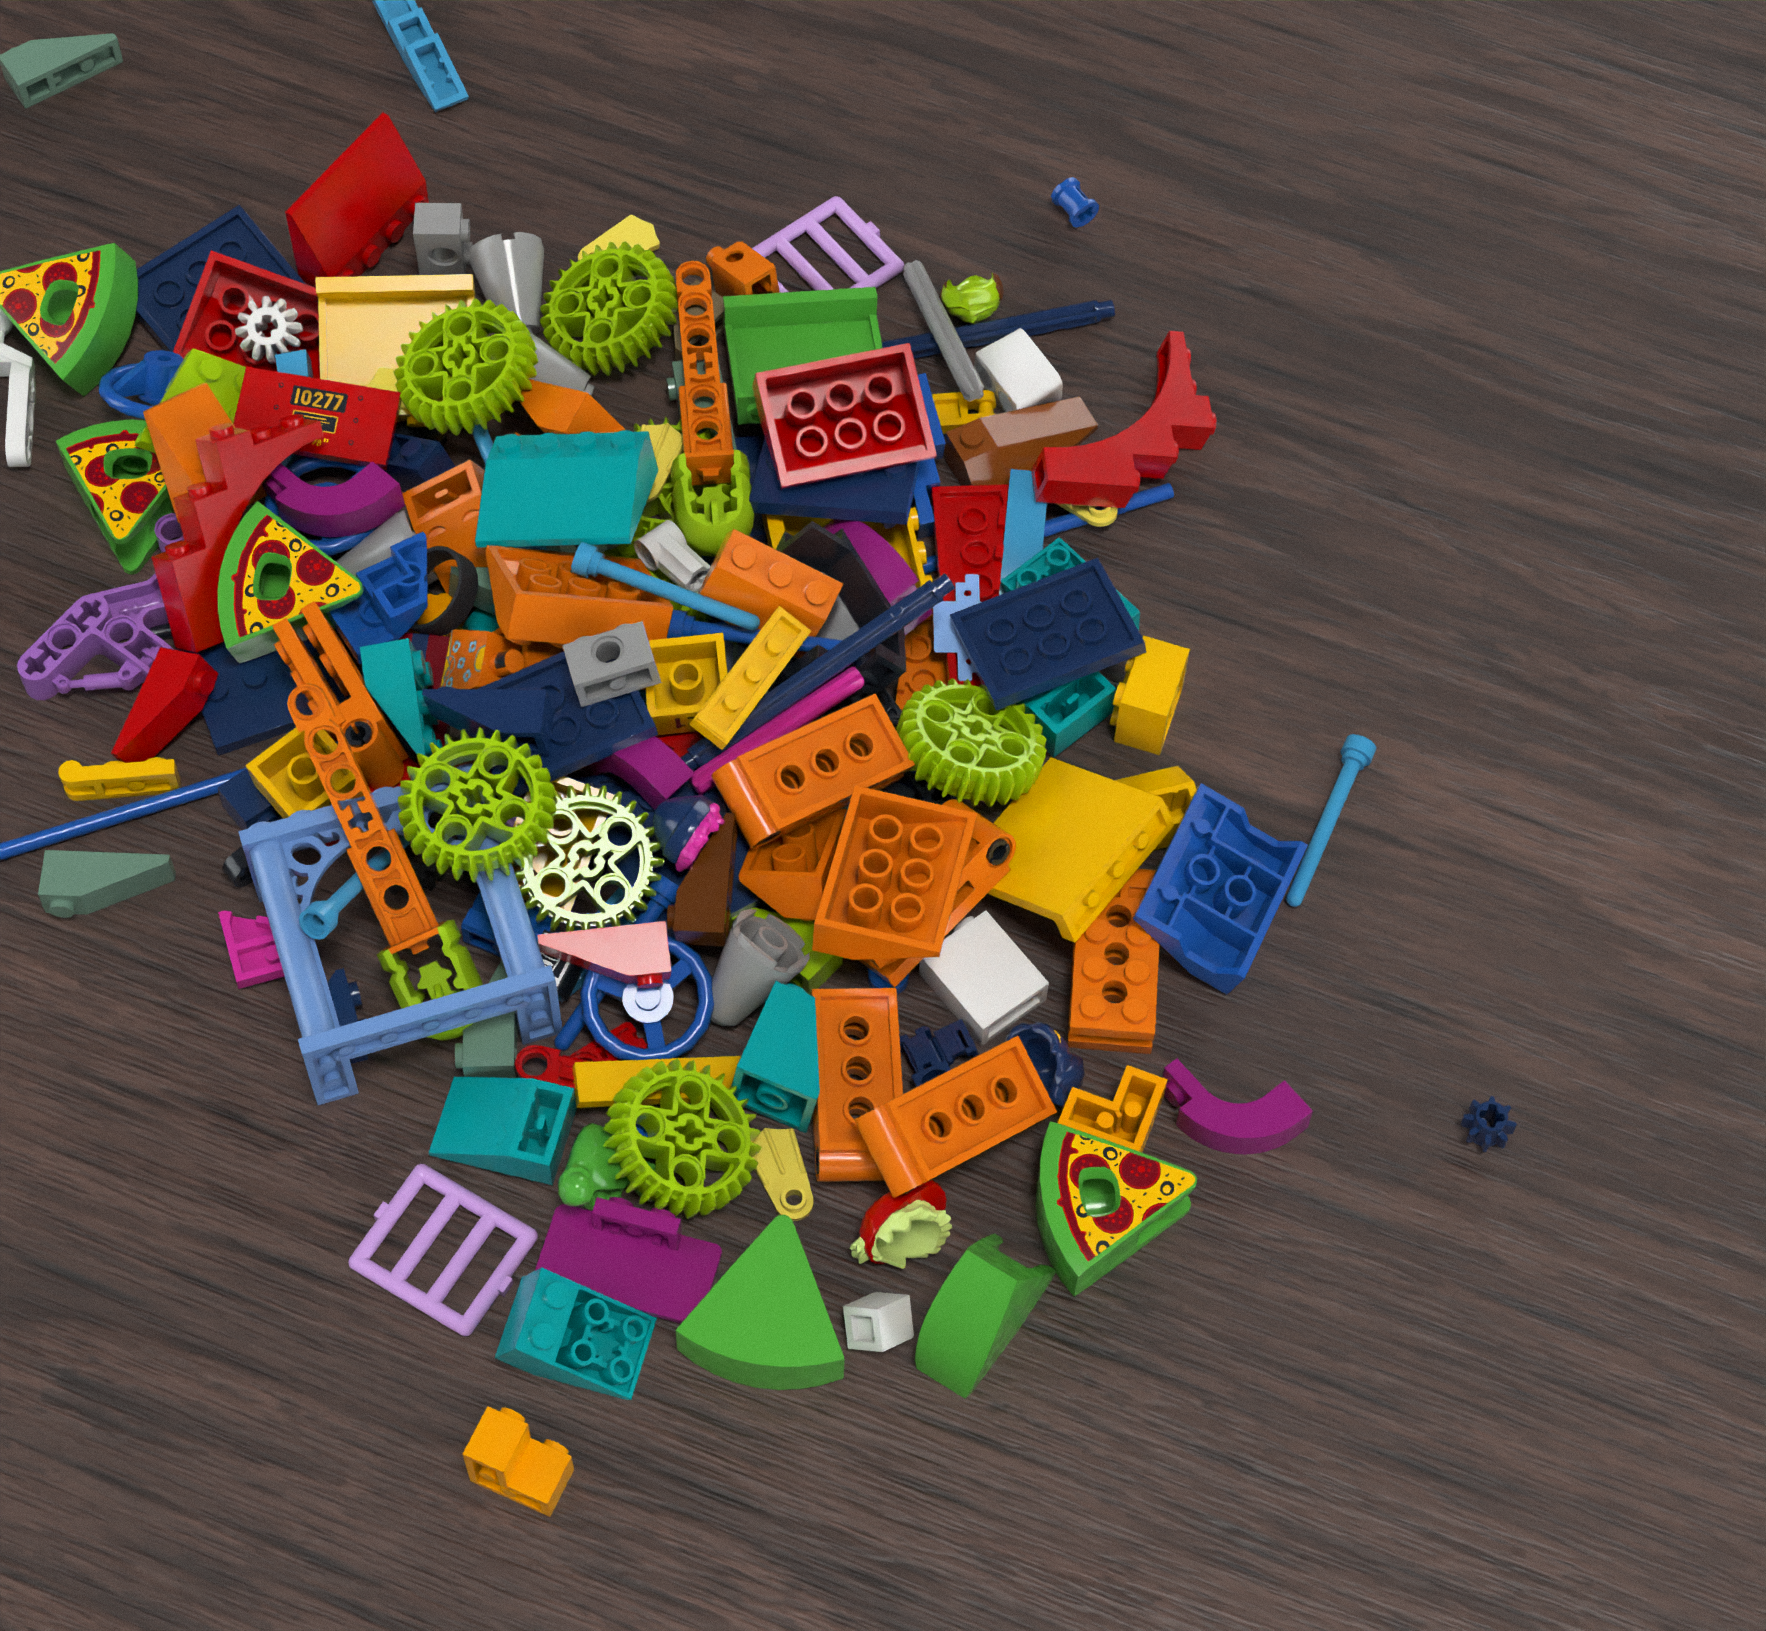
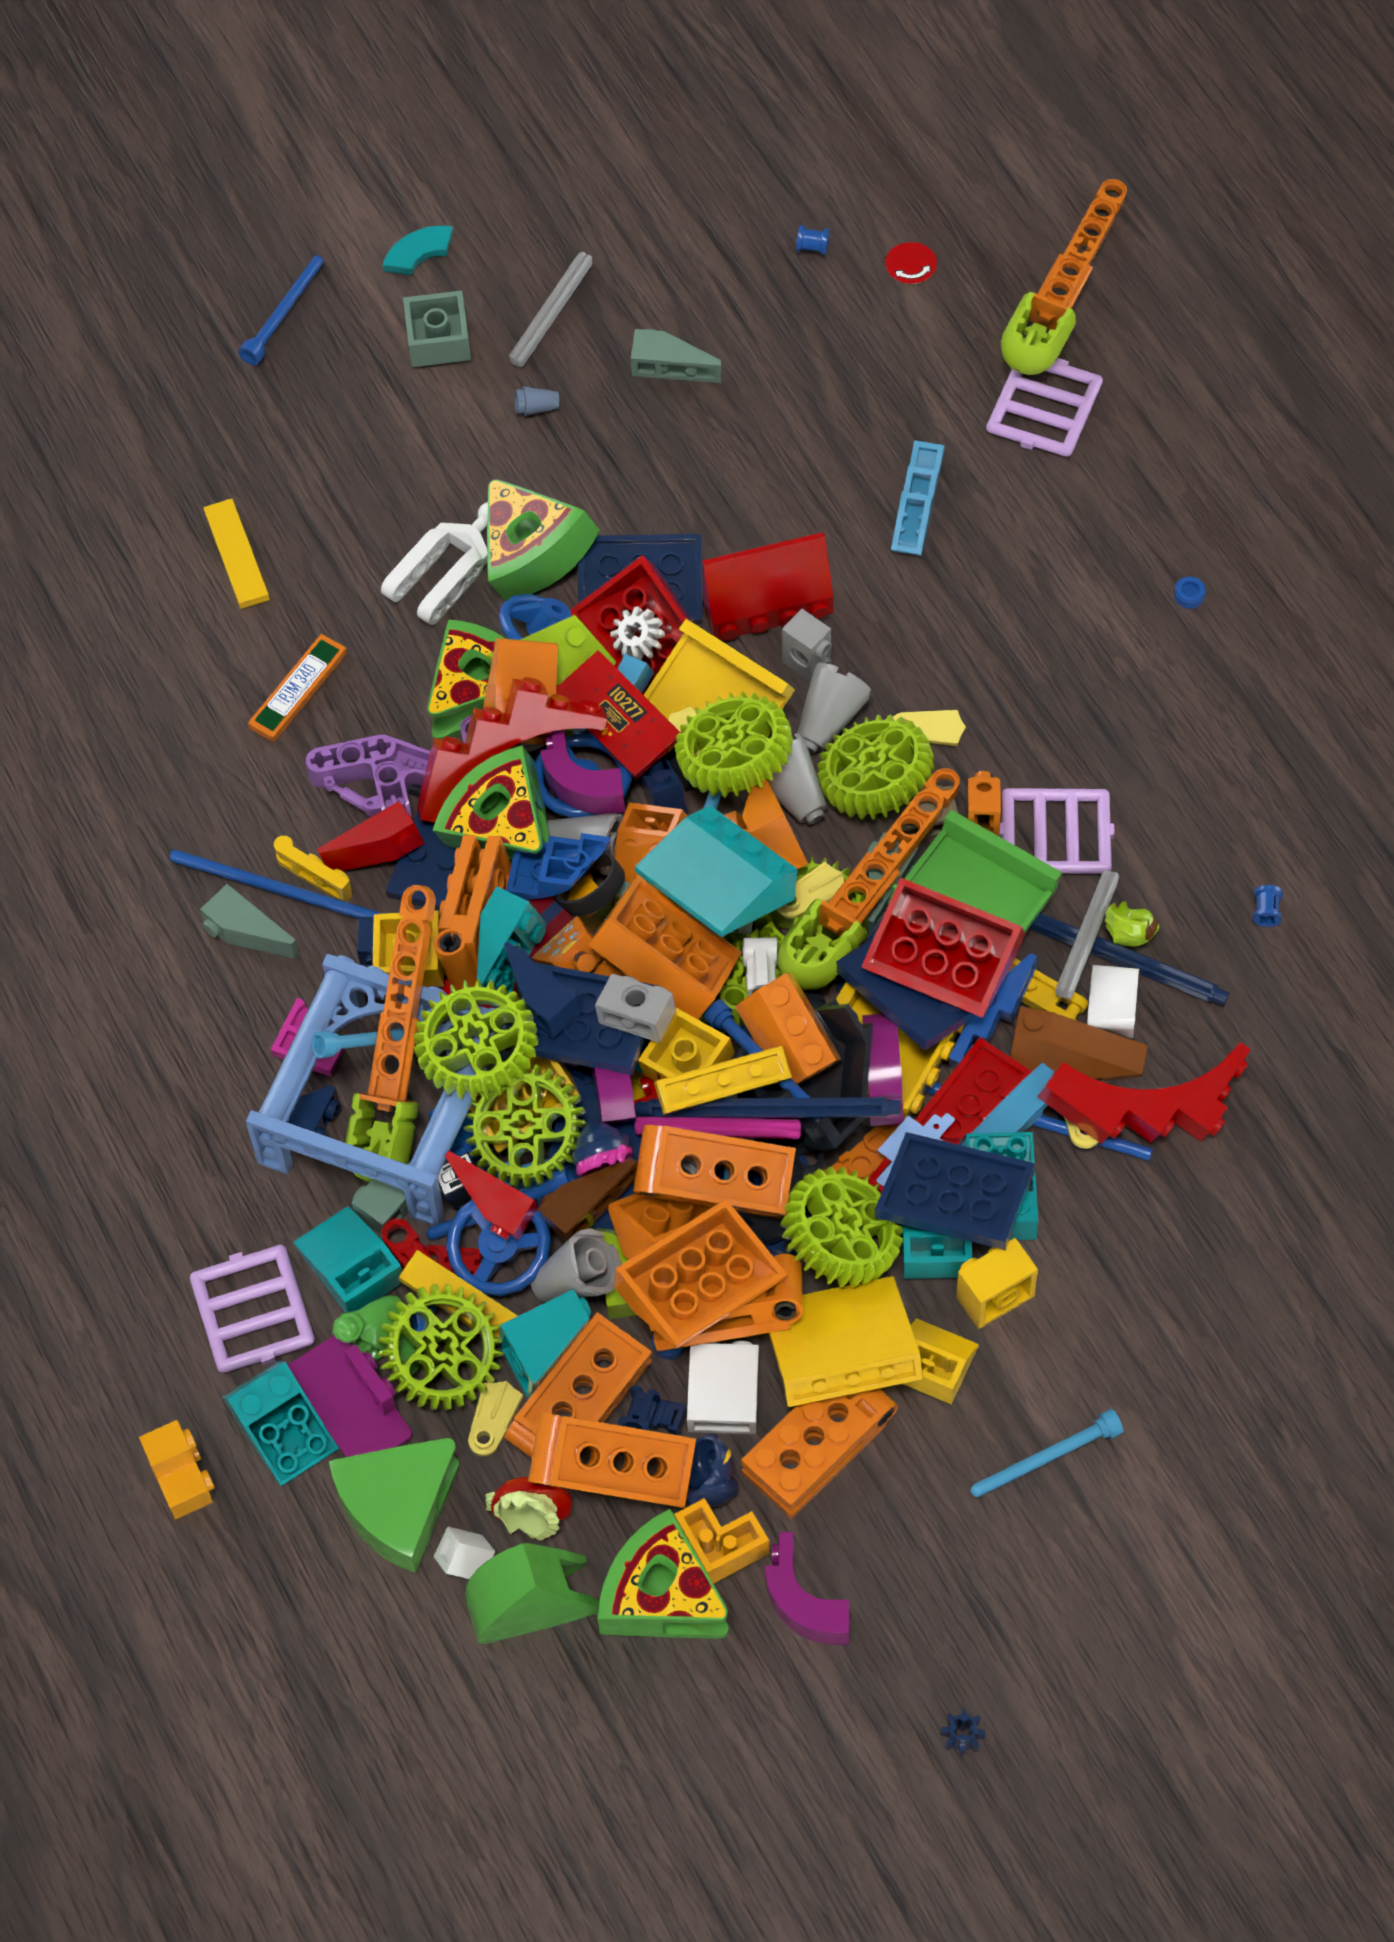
camera: 45 degrees right, 0 degrees up
dark azure piece [571,542,760,630] -> none
blue piece [1133,783,1308,995] -> none

